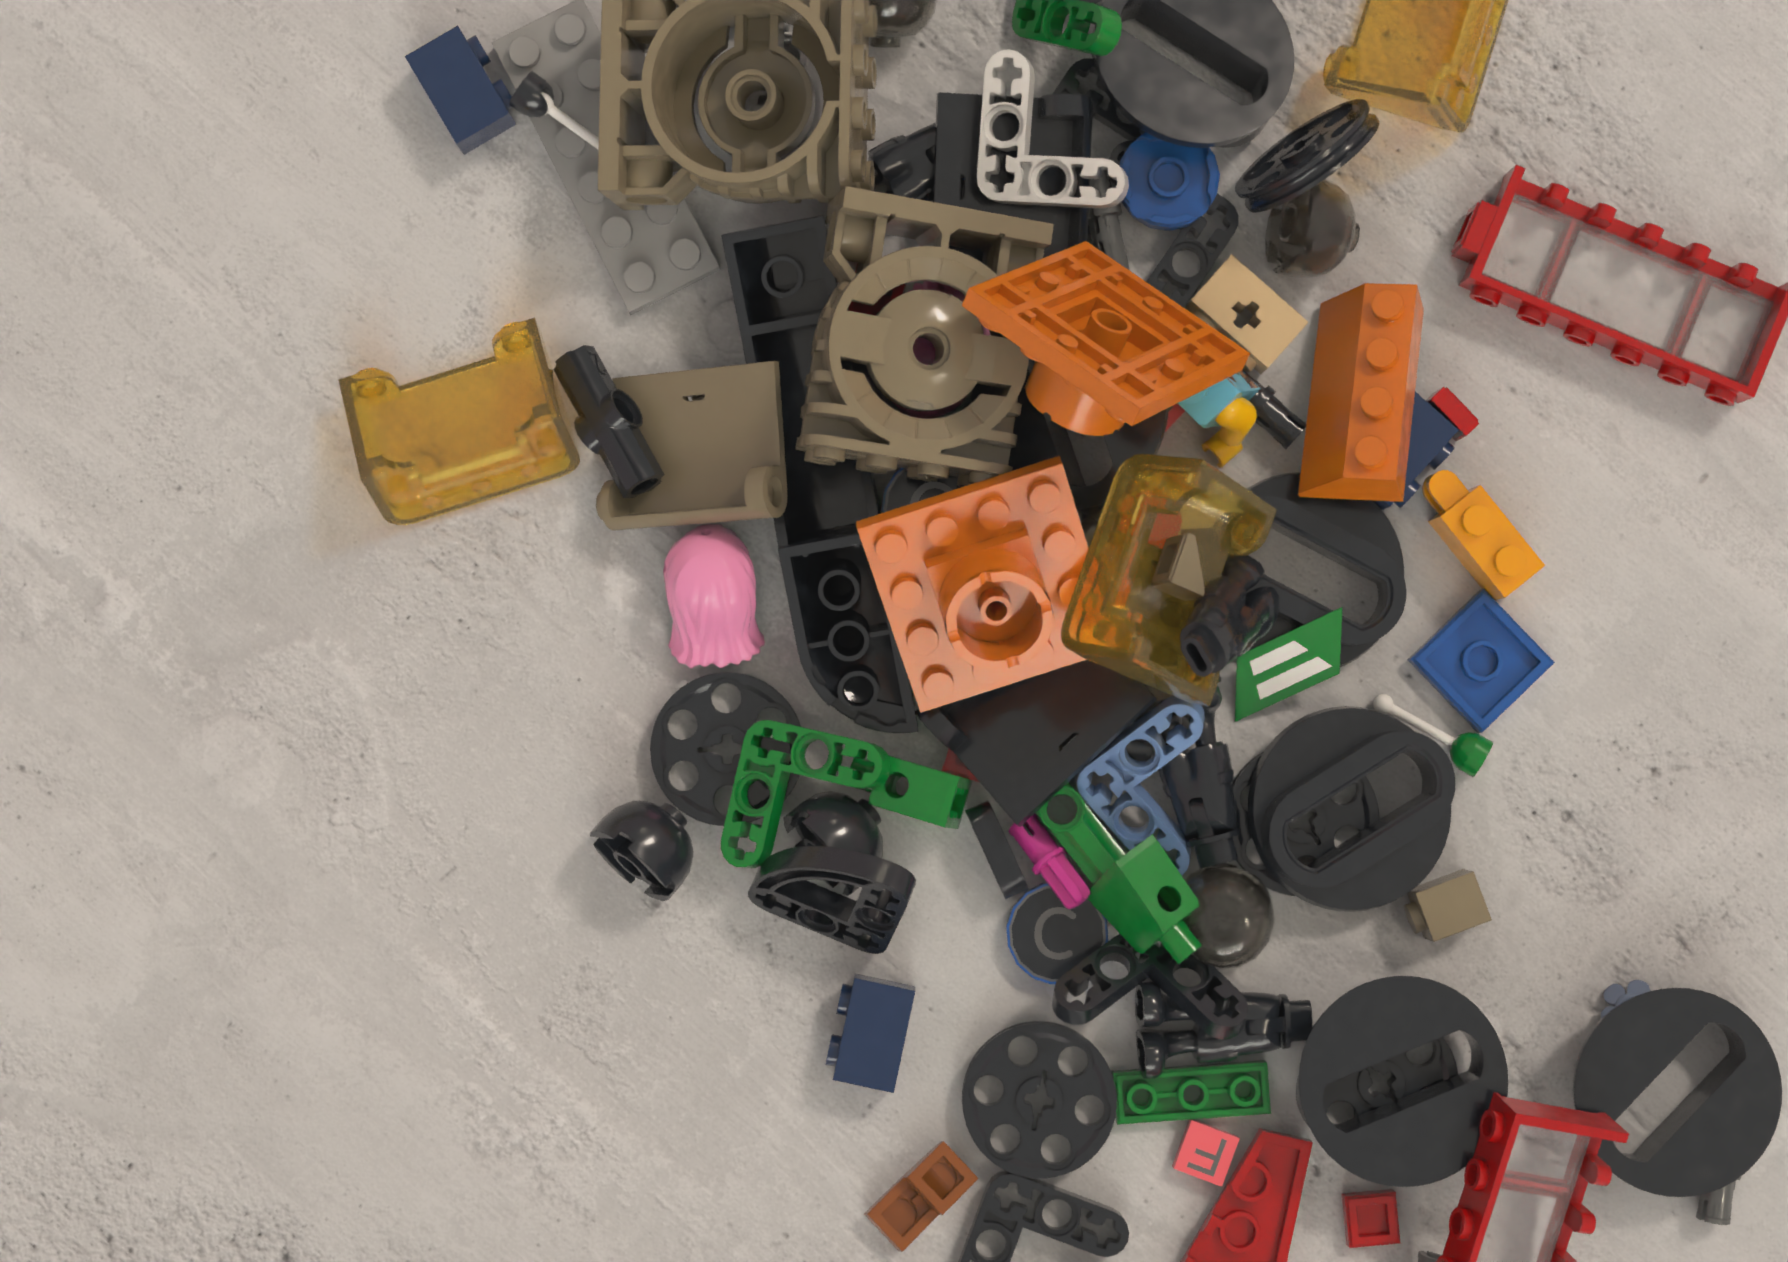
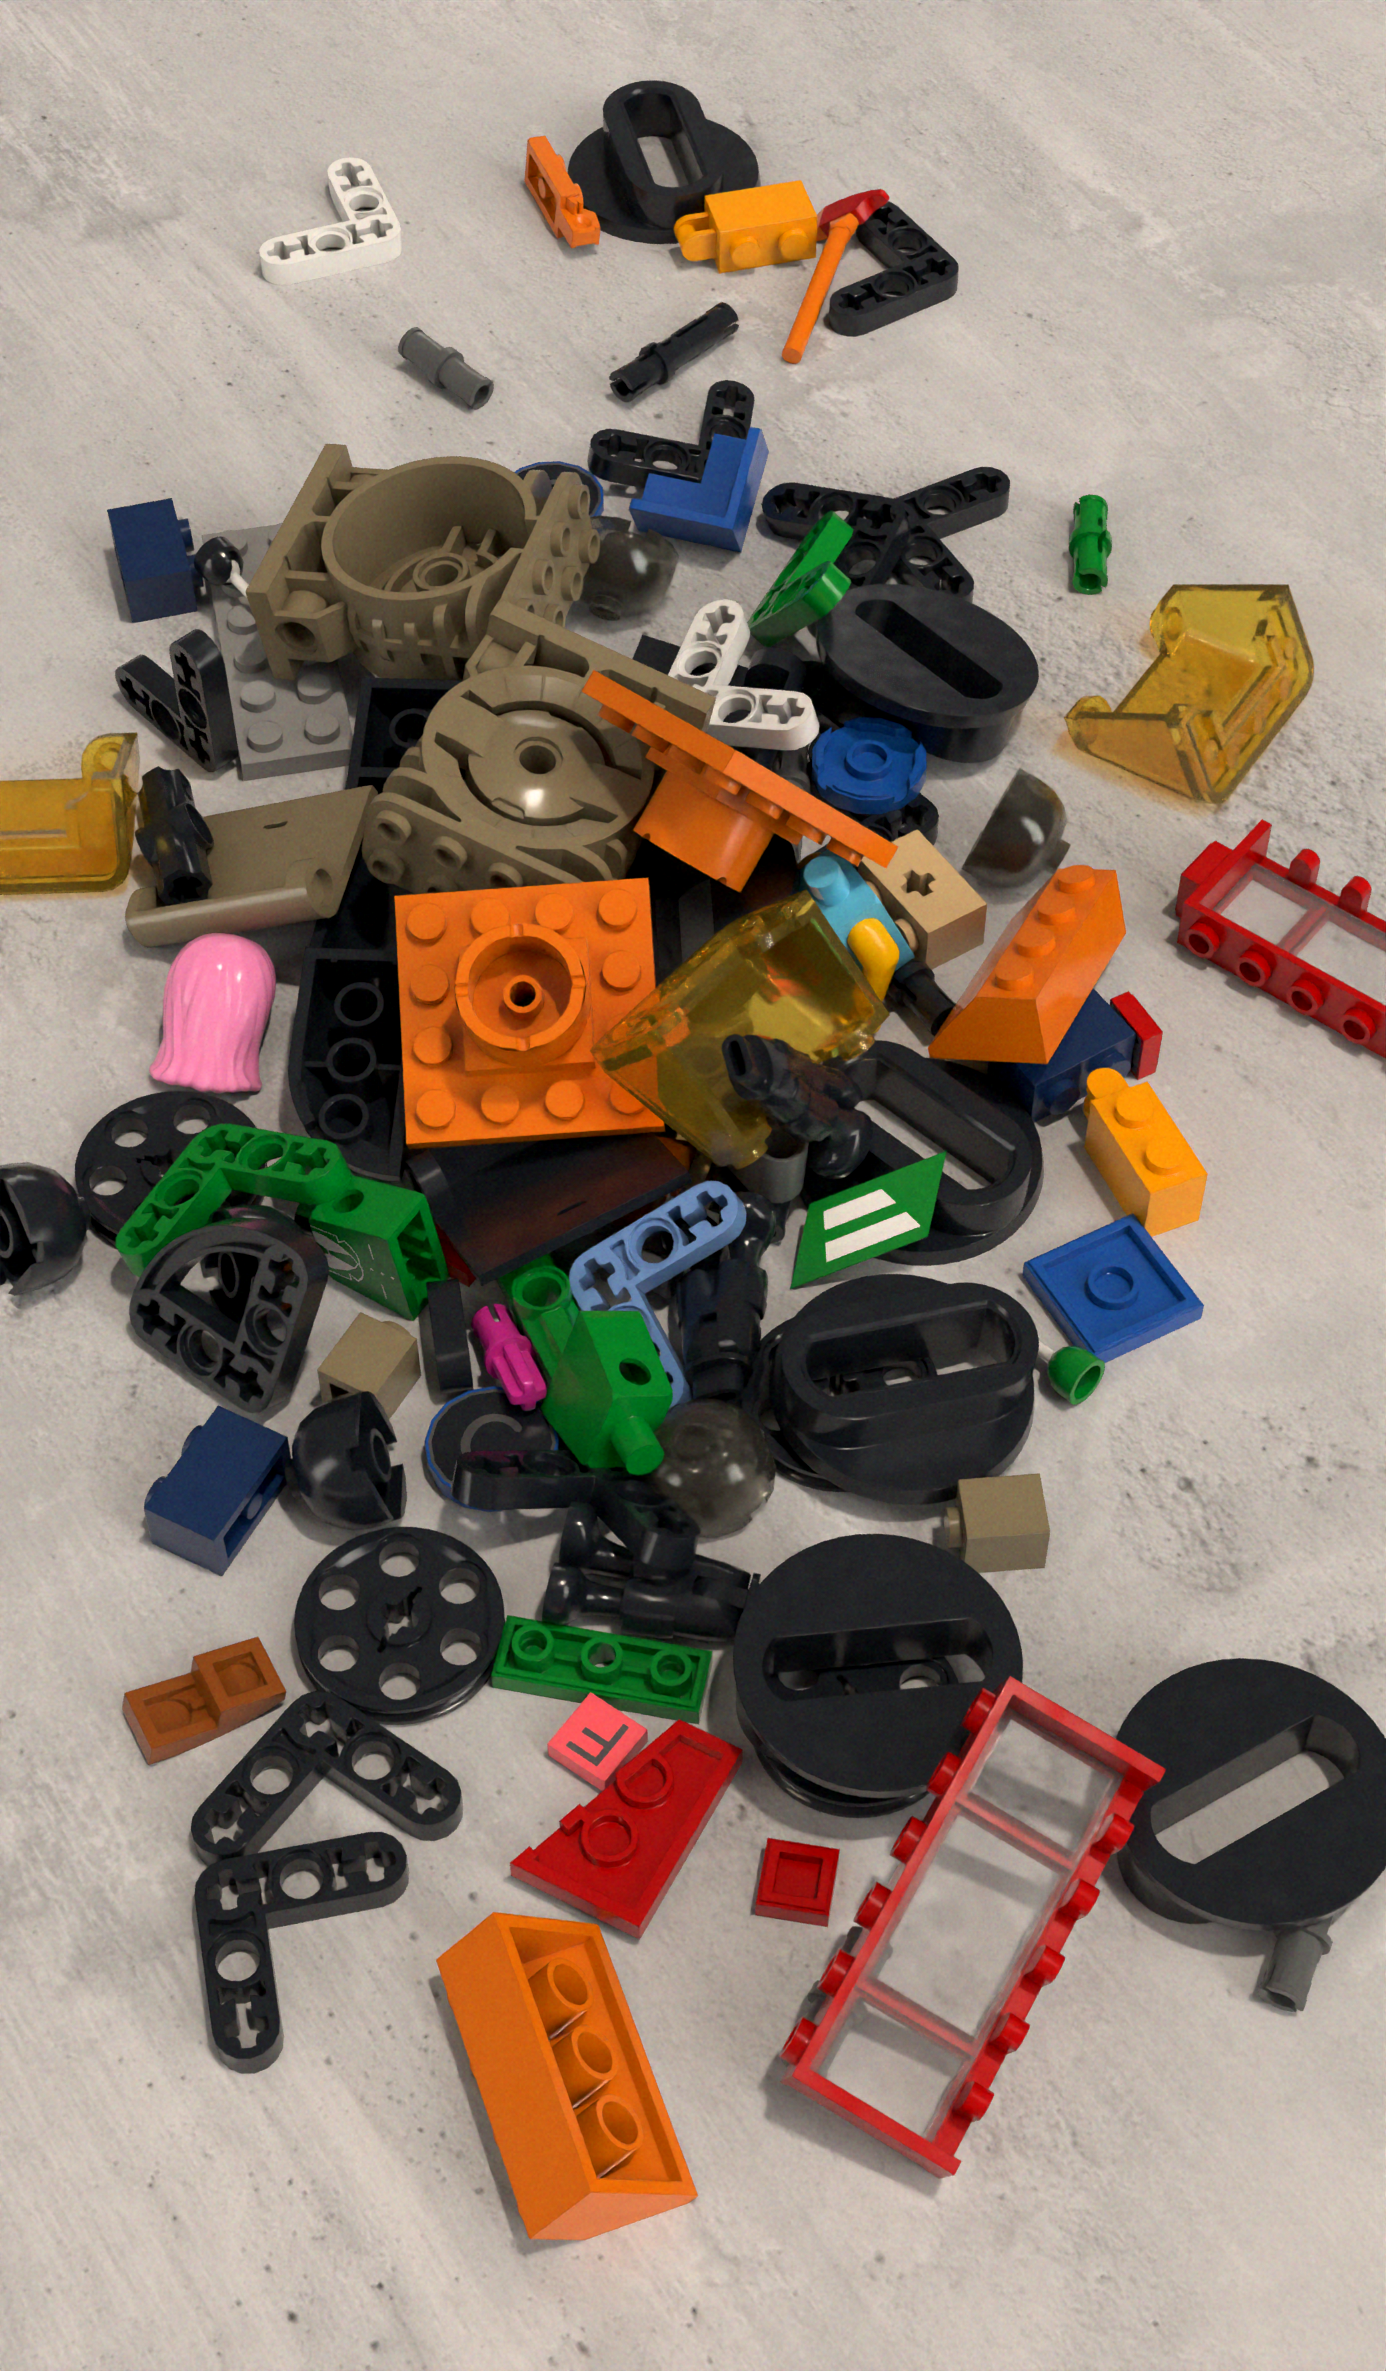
camera: 20 degrees right, 35 degrees down
dark tan slope [1151,533,1205,601] -> none
black wedge [1235,99,1380,213] -> none
none -> black beam [115,629,238,772]
none -> black cylinder [284,1391,407,1531]
none -> dark tan brick [317,1312,421,1420]

